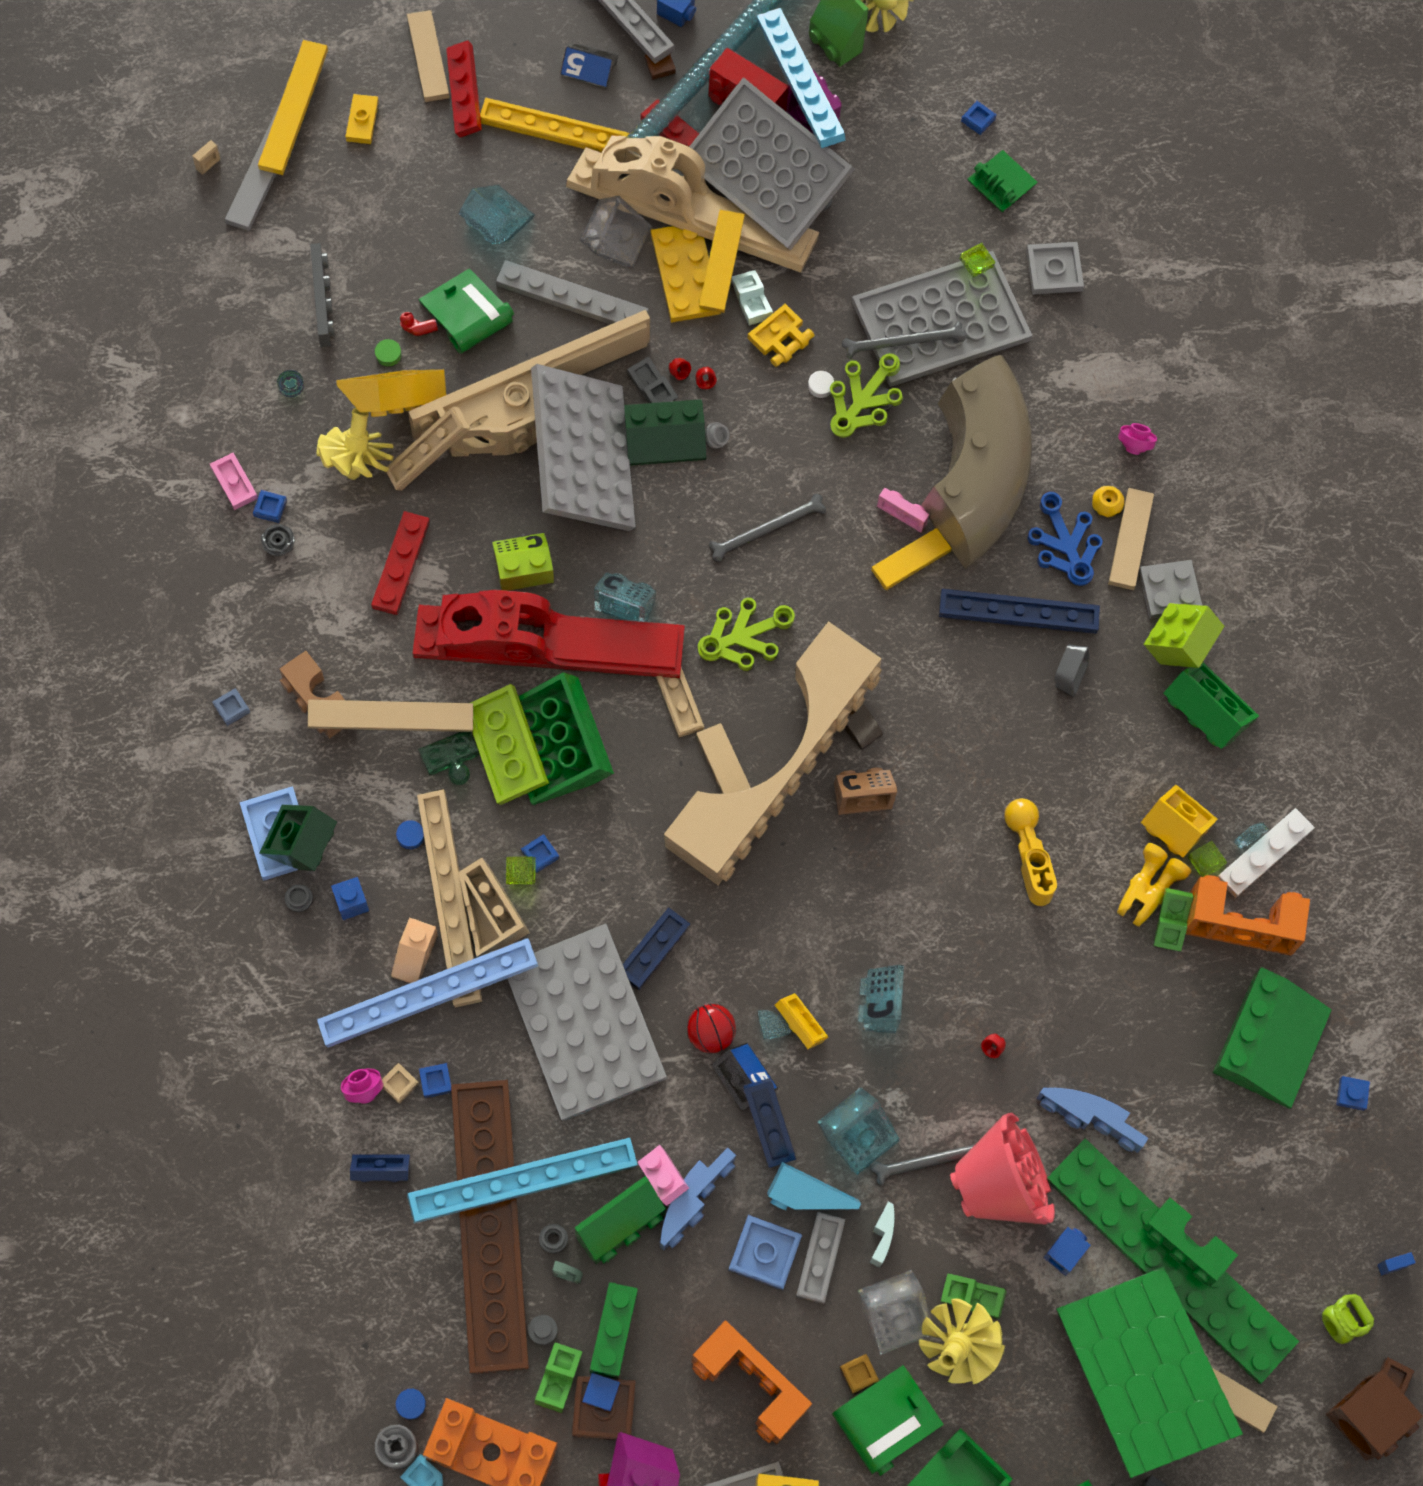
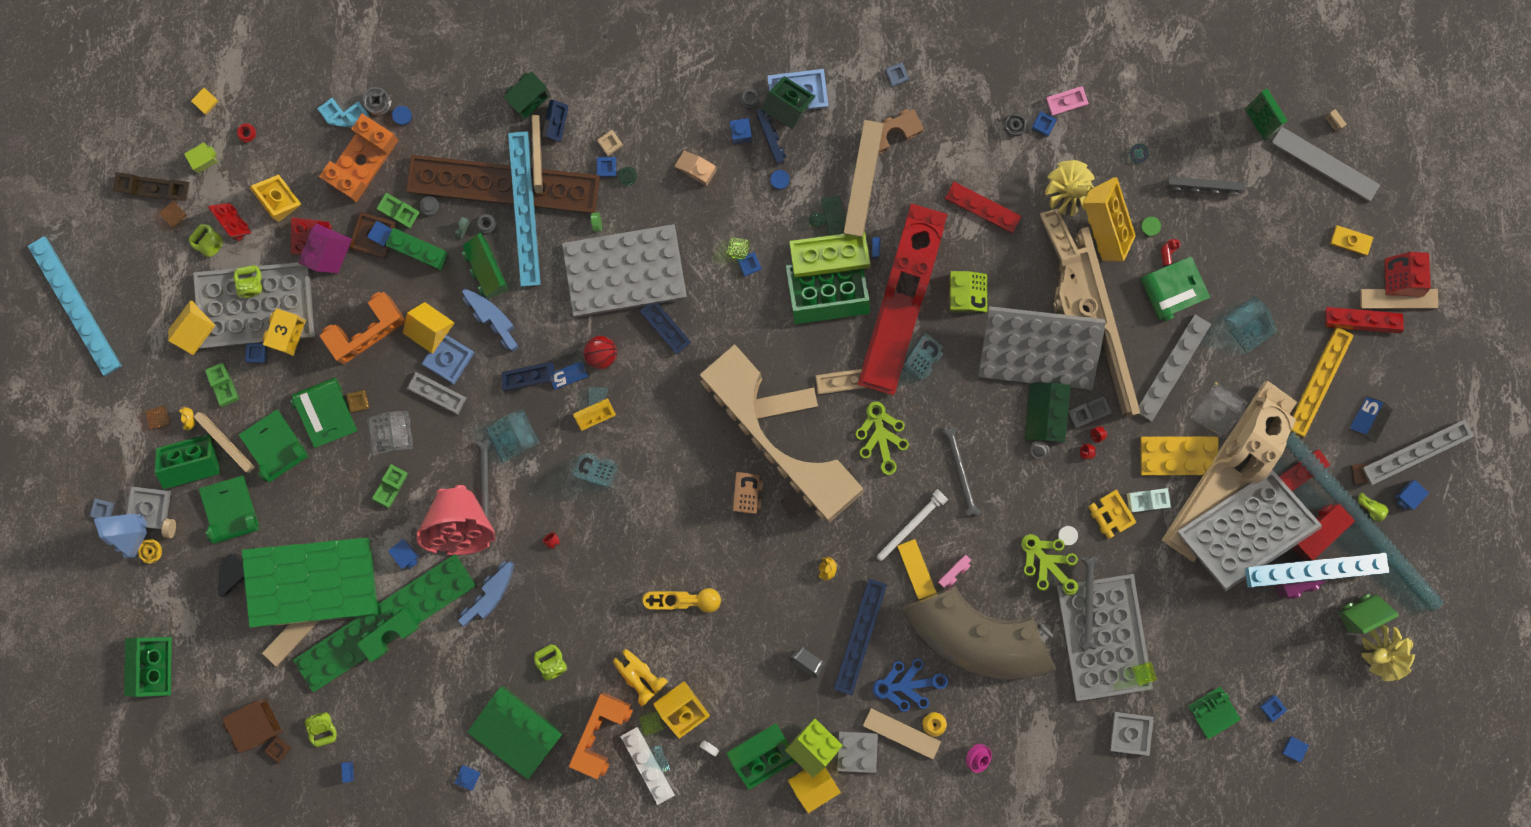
camera: 110 degrees right, 15 degrees up
yellow tile [258,40,328,175] -> none
light blue plate [317,938,539,1048] -> none
dark pink plate [340,1068,384,1104] -> none
tan plate [417,789,483,1007] -> none
tan wedge [458,858,530,958] -> none
bright pink plate [637,1145,689,1206] -> none
yellow tile [699,209,745,313] -> none
medium azure slope [767,1162,861,1210] -> none
light aqua slope [870,1202,894,1268] -> none
light yellow piece [919,1299,1005,1384] -> none
bright green slope [1154,888,1193,951] -> none
none -> yellow slope [403,302,454,354]
none -> dark green brick [503,71,551,121]
none -> tan tile [531,115,543,193]
none -> lime piece [534,644,567,681]
none -> bright green tile [591,212,602,232]
none -> clear green plate [618,166,637,186]
none -> white tile [699,740,719,757]
none -> dark blue plate [756,109,786,167]
none -> yellow slope [788,767,841,813]
none -> yellow plate [819,556,837,581]
none -> blue tile [871,237,880,259]
none -> white piece [877,489,948,561]
none -> green tile [1245,88,1288,140]
none -> blue tile [1282,736,1309,763]
none -> lime piece [1358,493,1388,522]
none -> red slope [1384,252,1431,297]

